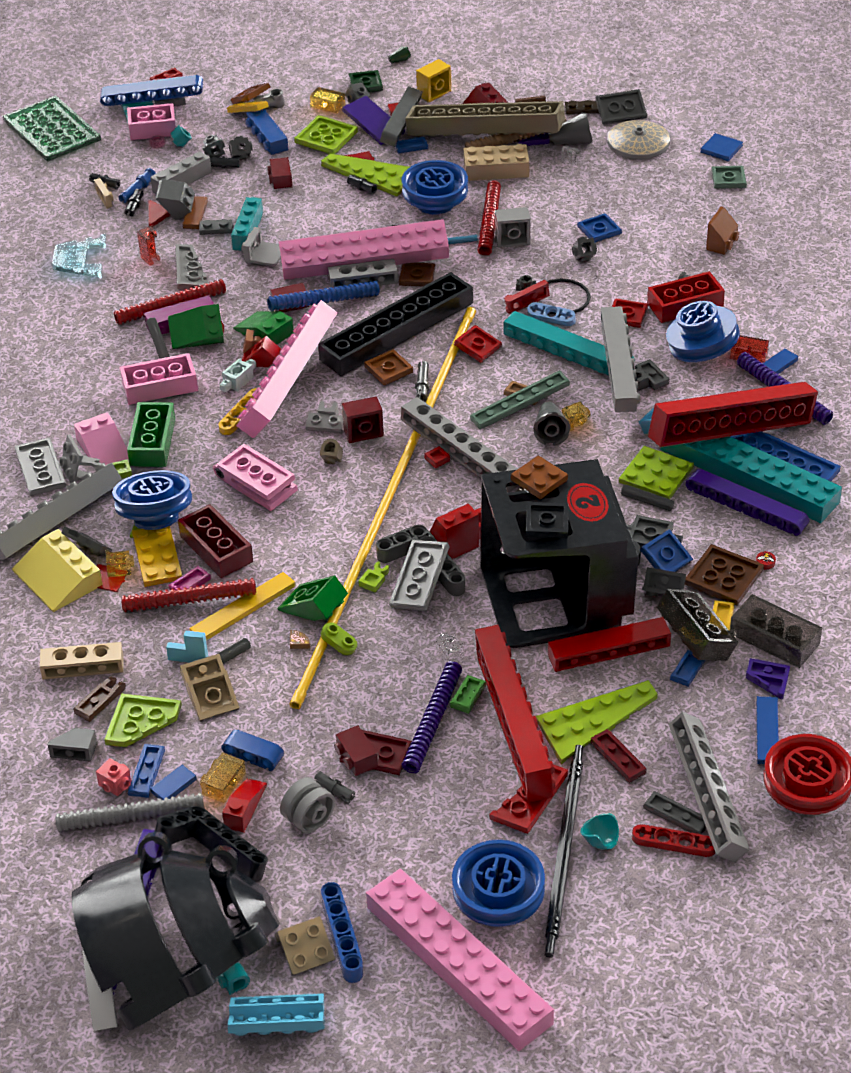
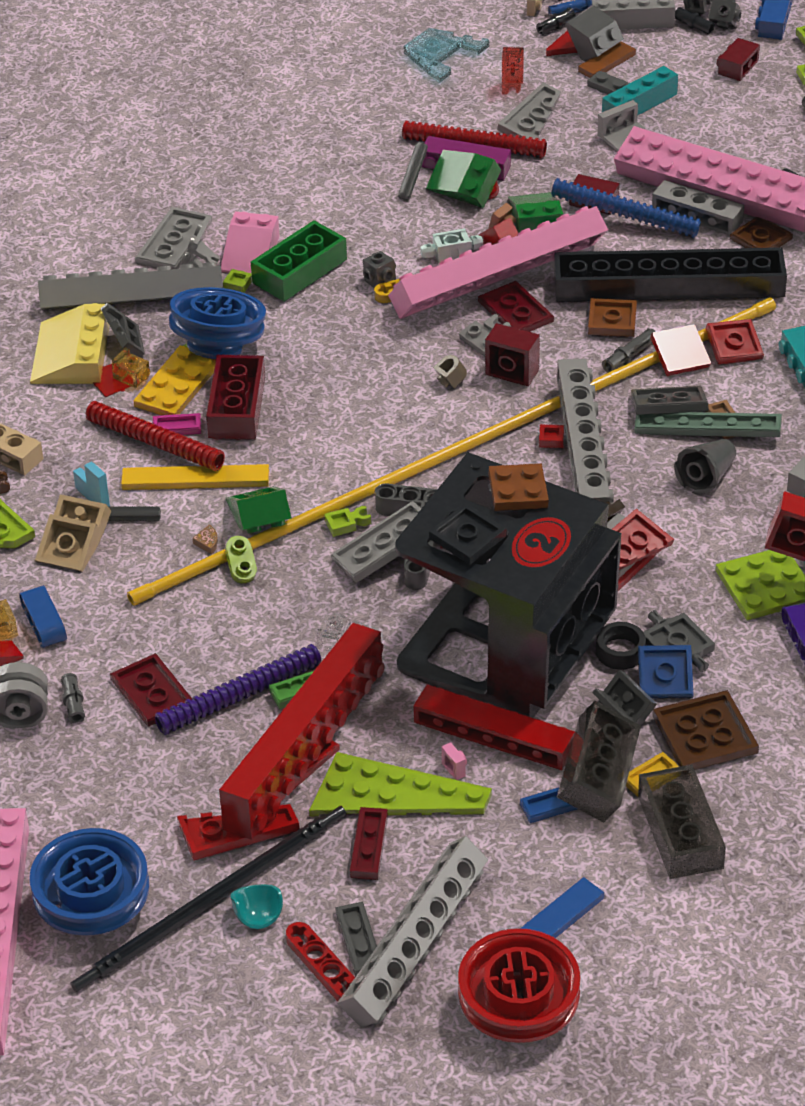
camera: 40 degrees right, 0 degrees up
bright pink brick [120,353,198,405] -> none
bright pink hinge [213,444,298,511] -> none
dark red brick [334,725,378,776] -> none
clear yellow brick [562,402,591,431] -> none
dark grey axle [621,484,674,511] -> none
dark purple wing [746,658,790,700] -> none
red tile [756,551,776,570] -> none
none -> dark grey brick [363,251,396,288]
none -> bright pink plate [442,742,467,780]
none -> dark red tile [478,281,554,332]
none -> dark grey tile [631,386,708,415]
none -> tile [650,325,711,376]

